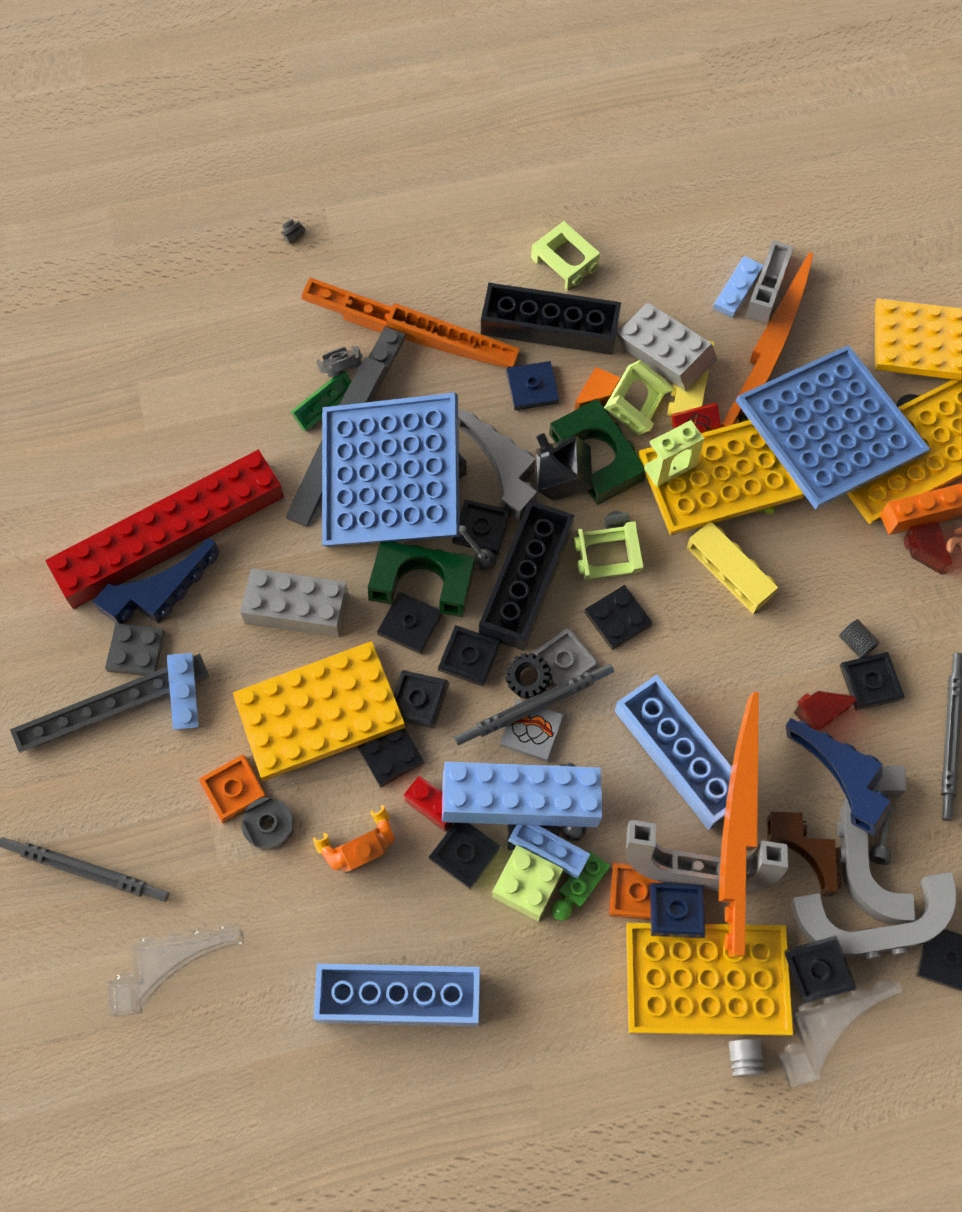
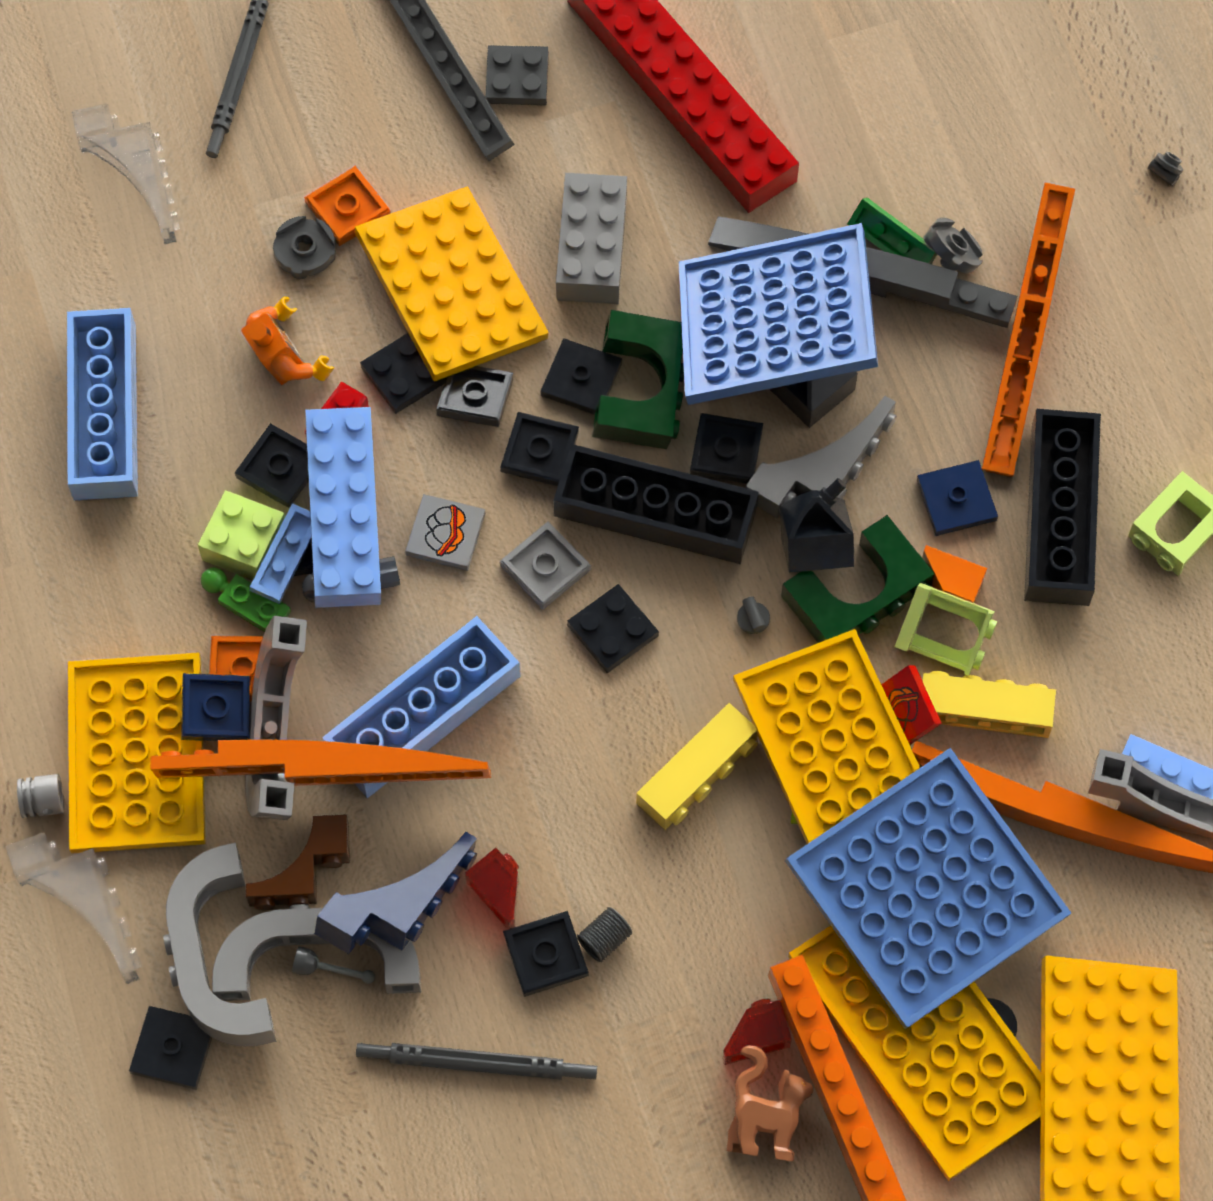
camera: 85 degrees right, 0 degrees up
dark blue arch [93,538,220,624] -> none
light blue plate [167,653,199,730] -> none
dark grey axle [454,664,614,746] -> none
hinge [458,525,496,570] -> none
black tyre [505,652,553,699] -> none
yellowish green panel [573,521,643,581] -> none
light grey brick [616,302,718,391] -> none
yellowish green panel [644,420,704,487] -> none
black plate [784,935,856,1003] -> none

